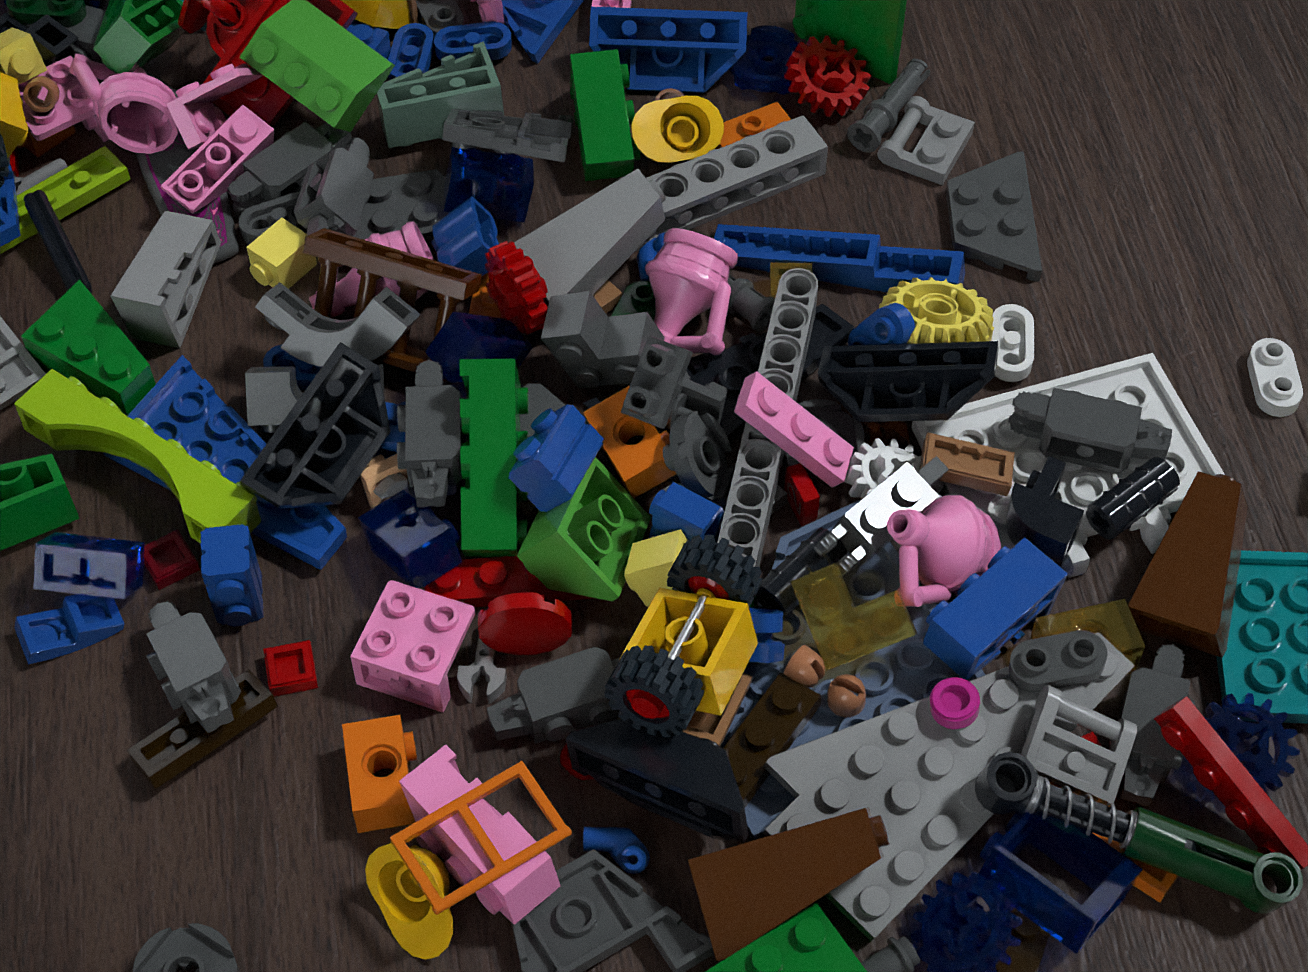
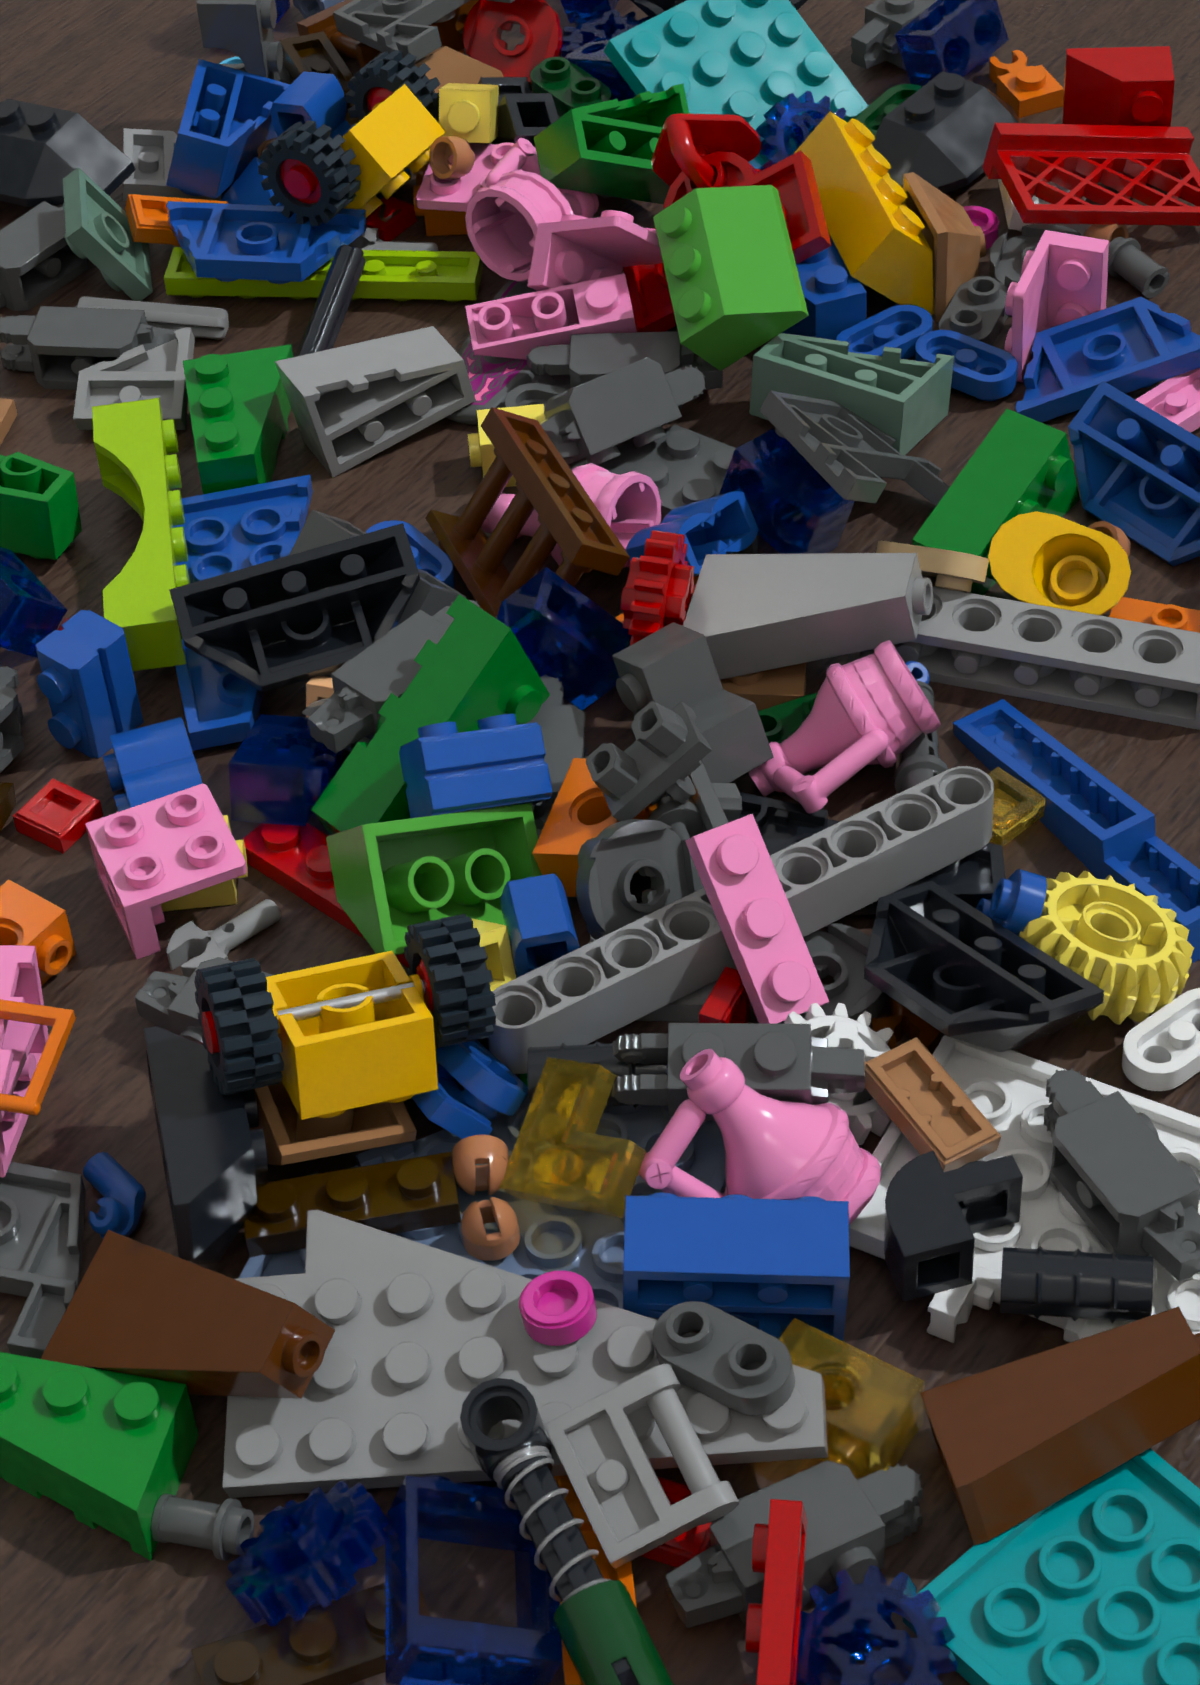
camera: 50 degrees right, 10 degrees down
dark grey arch [255,282,421,367] -> none
red tile [478,592,572,655] -> none
none -> blue brick [103,717,203,812]
none -> tan plate [876,541,989,593]

